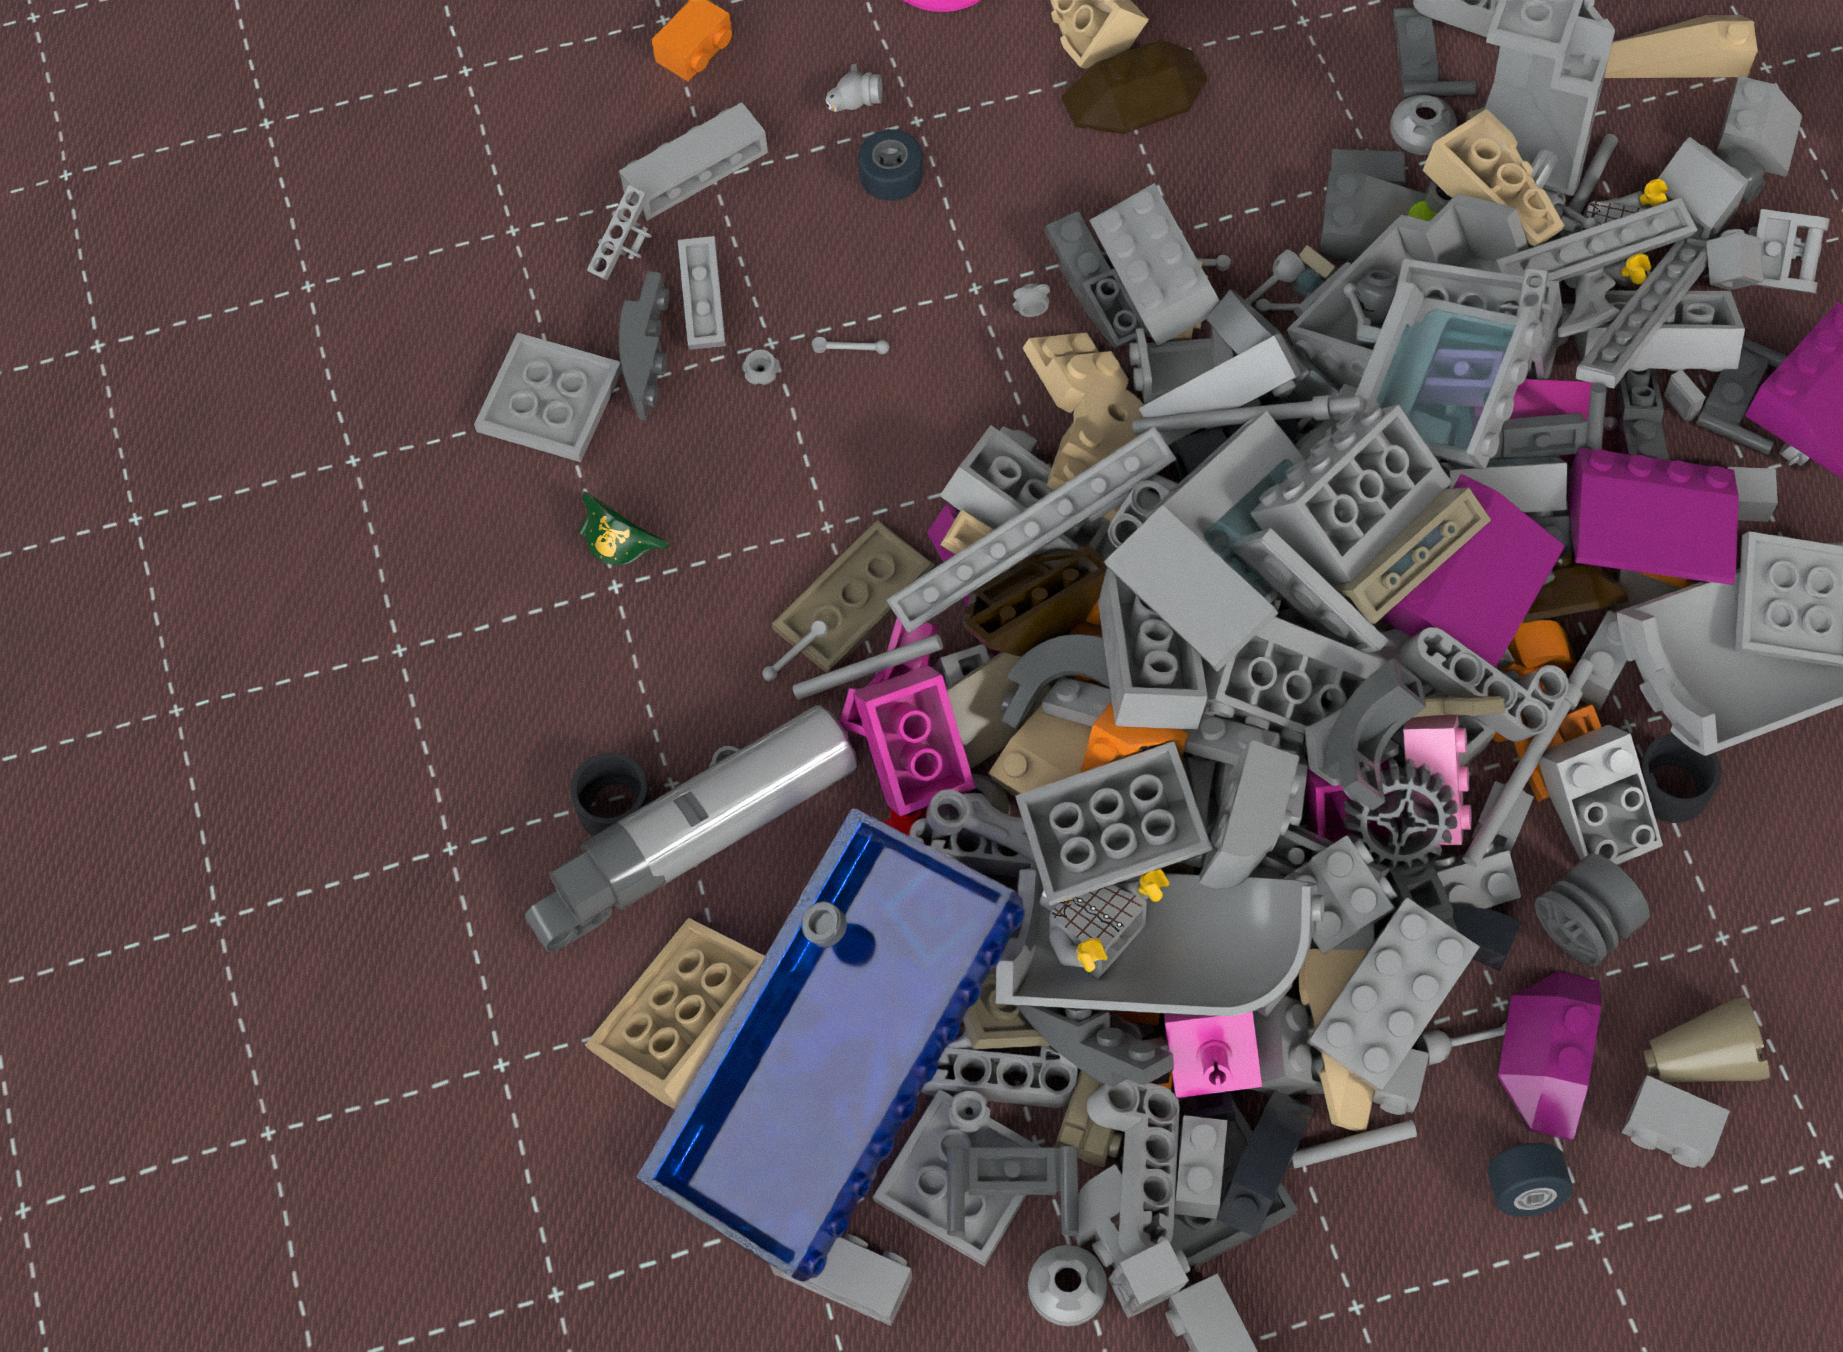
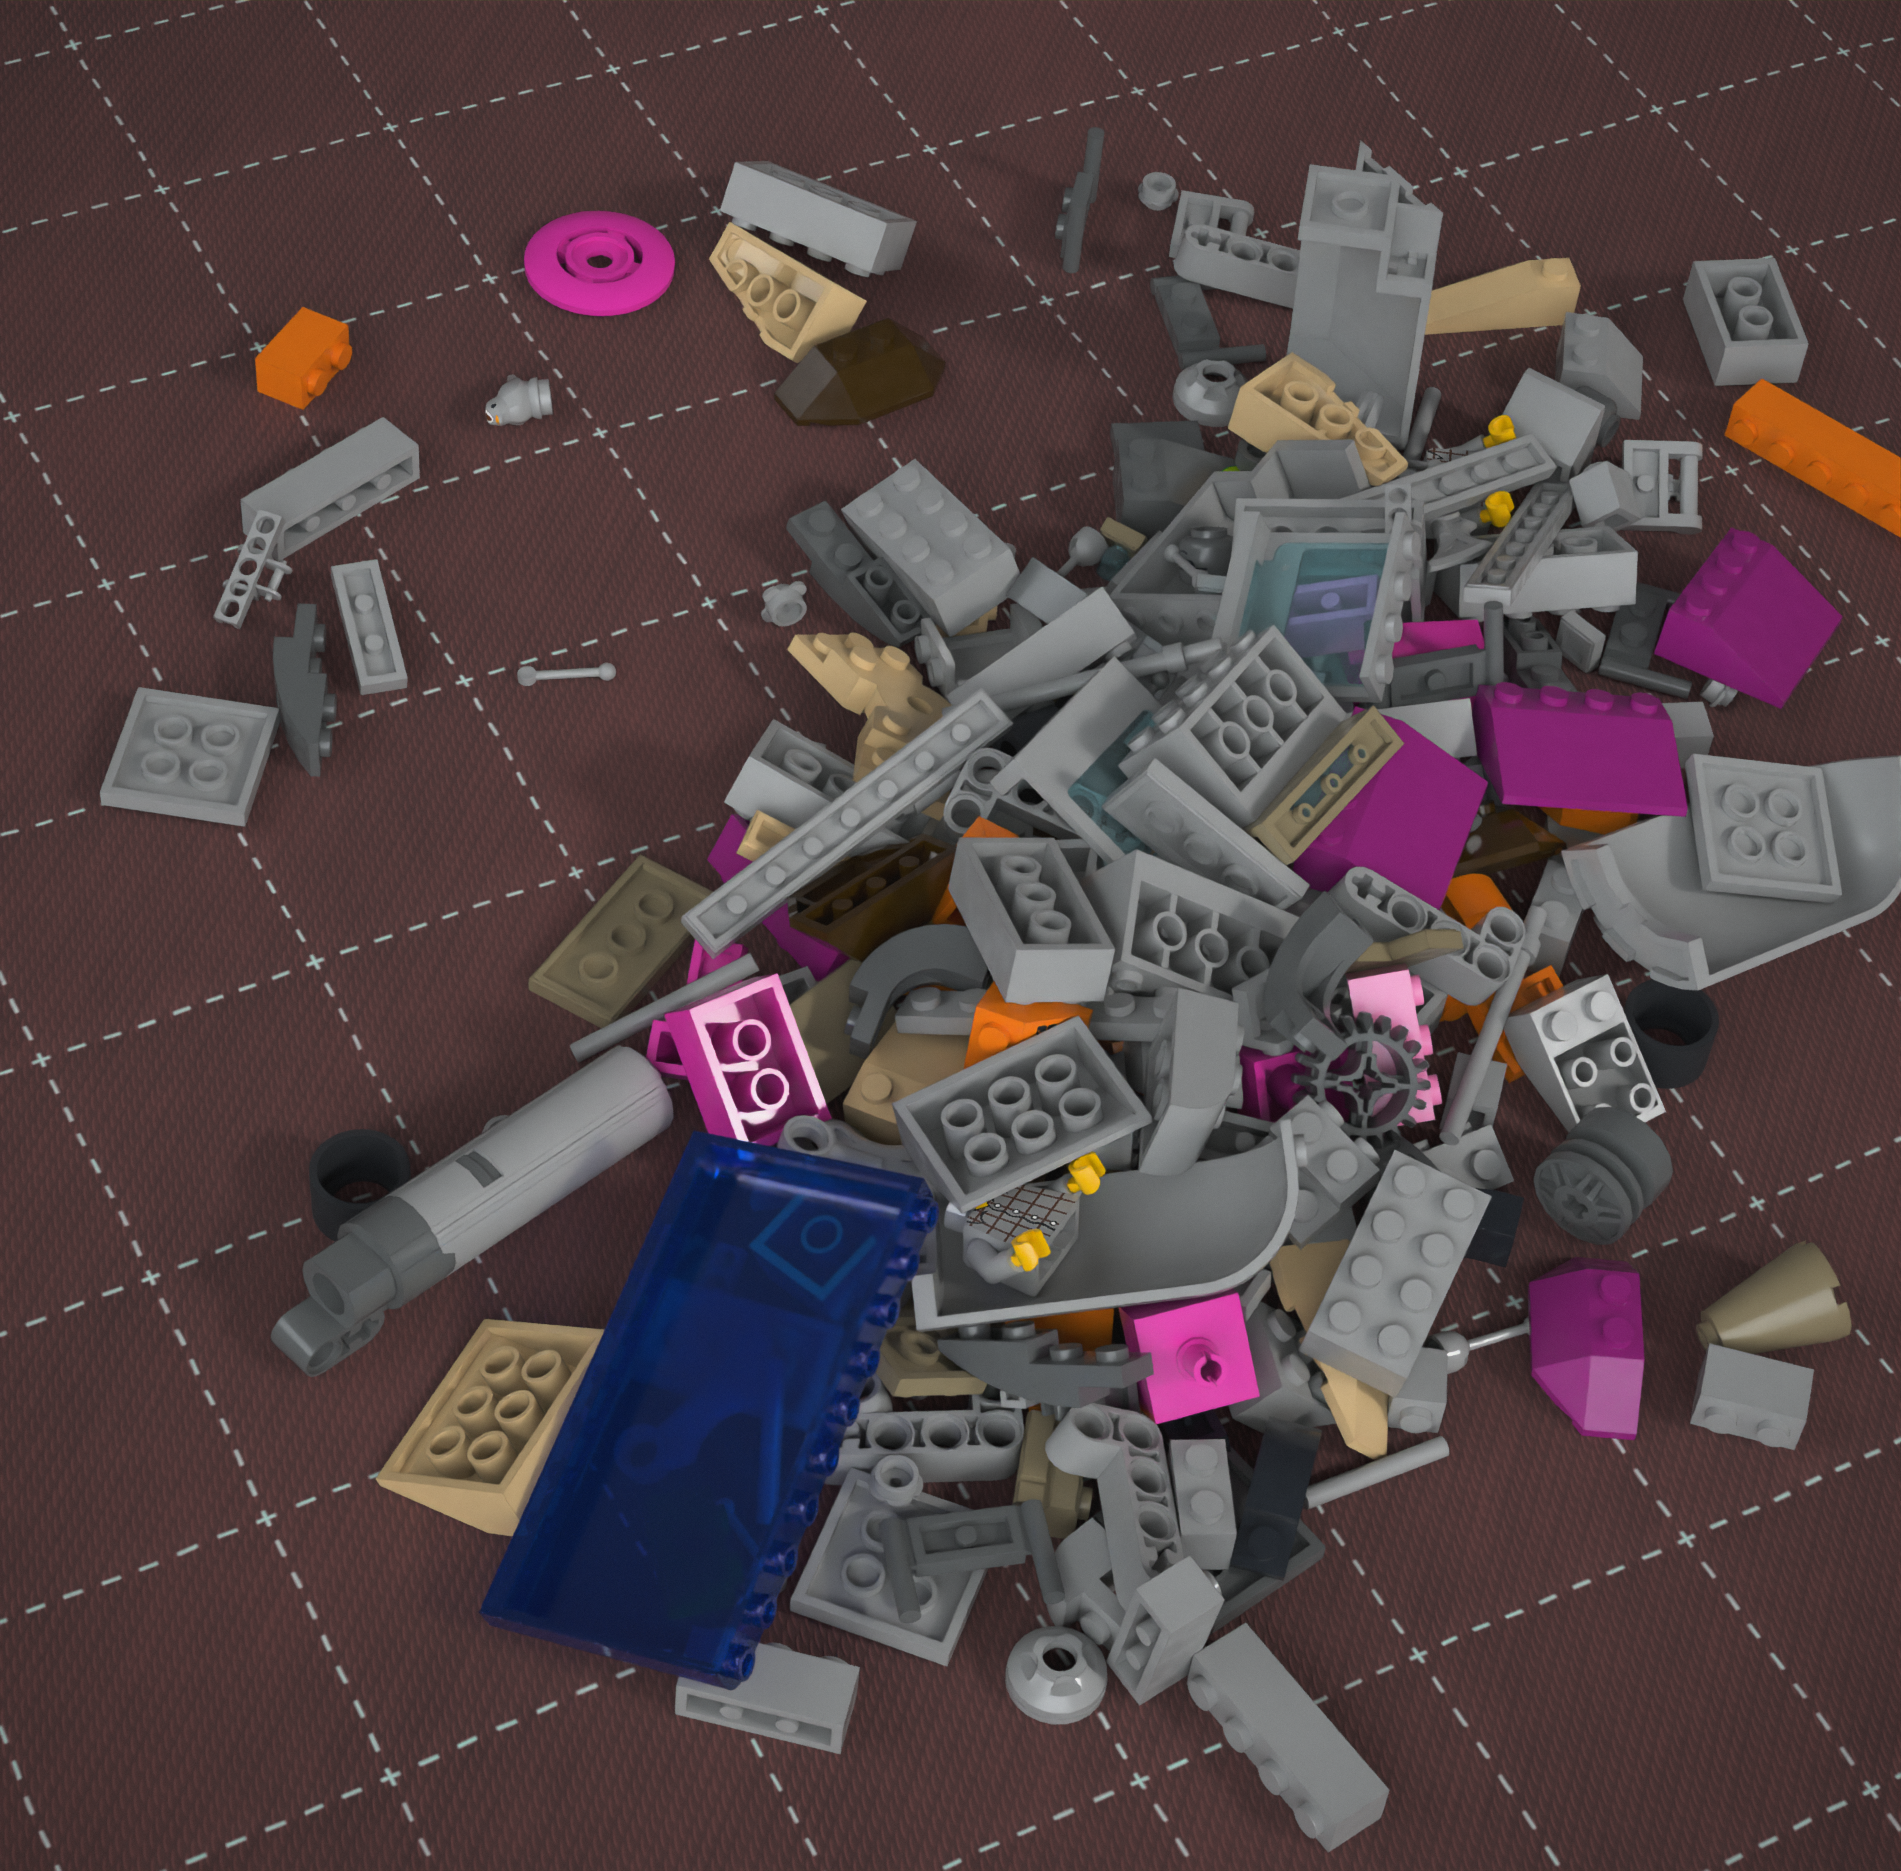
camera: 20 degrees left, 15 degrees down
dark green hat [578,491,671,566] -> none
light grey plate [743,350,780,385] -> none
light grey hinge [762,620,828,681] -> none
tile [802,902,847,947] -> none
black wheel [858,129,924,201] -> none
light grey tile [1104,505,1278,672] -> none
black wheel [1487,1142,1573,1217] -> none

